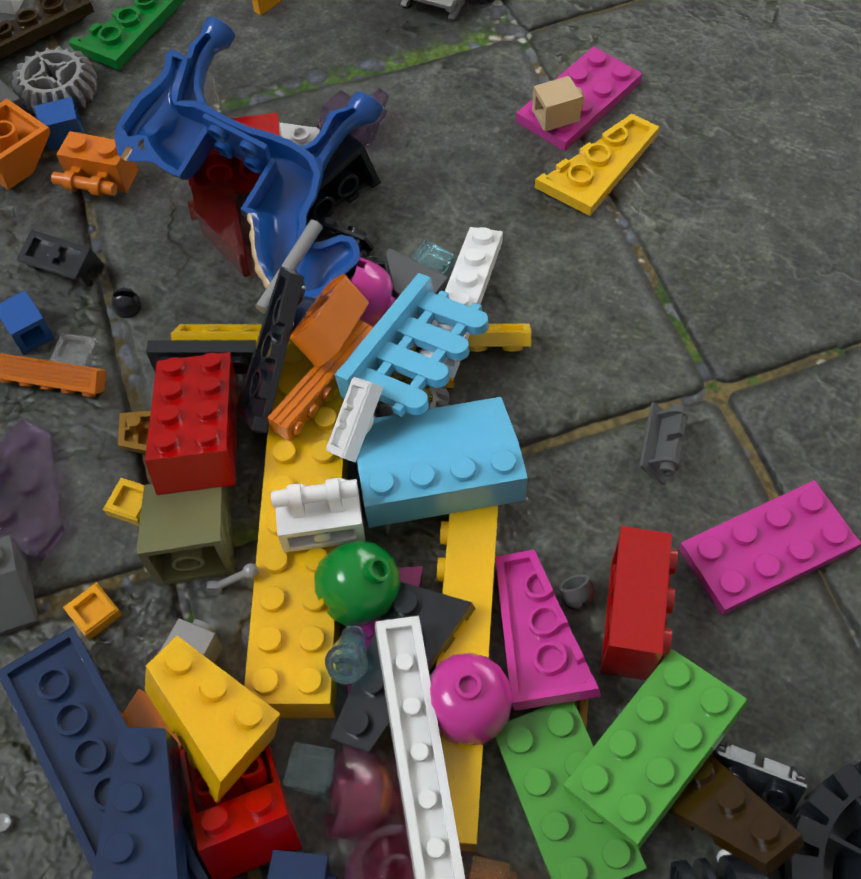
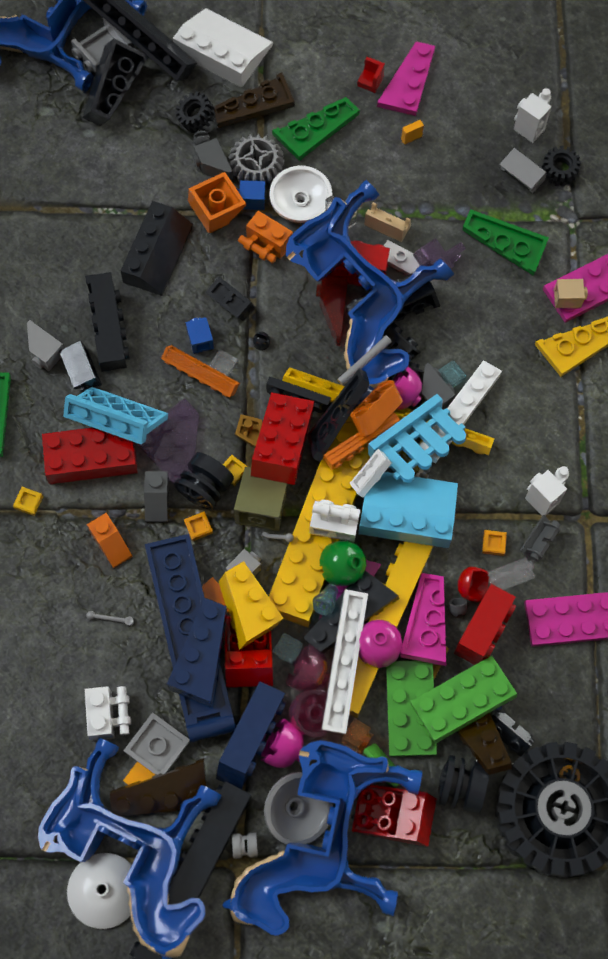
camera: 15 degrees right, 10 degrees up
none -> black wheel [174,452,234,511]
none -> white dish [270,166,332,223]
none -> tan hinge [365,202,411,242]
none -> red hair [457,566,489,602]
none -> green wing [462,209,549,276]
none -> light orange tile [482,530,507,556]
none -> clear hinge [488,557,535,590]
none -> white brick [525,466,569,516]

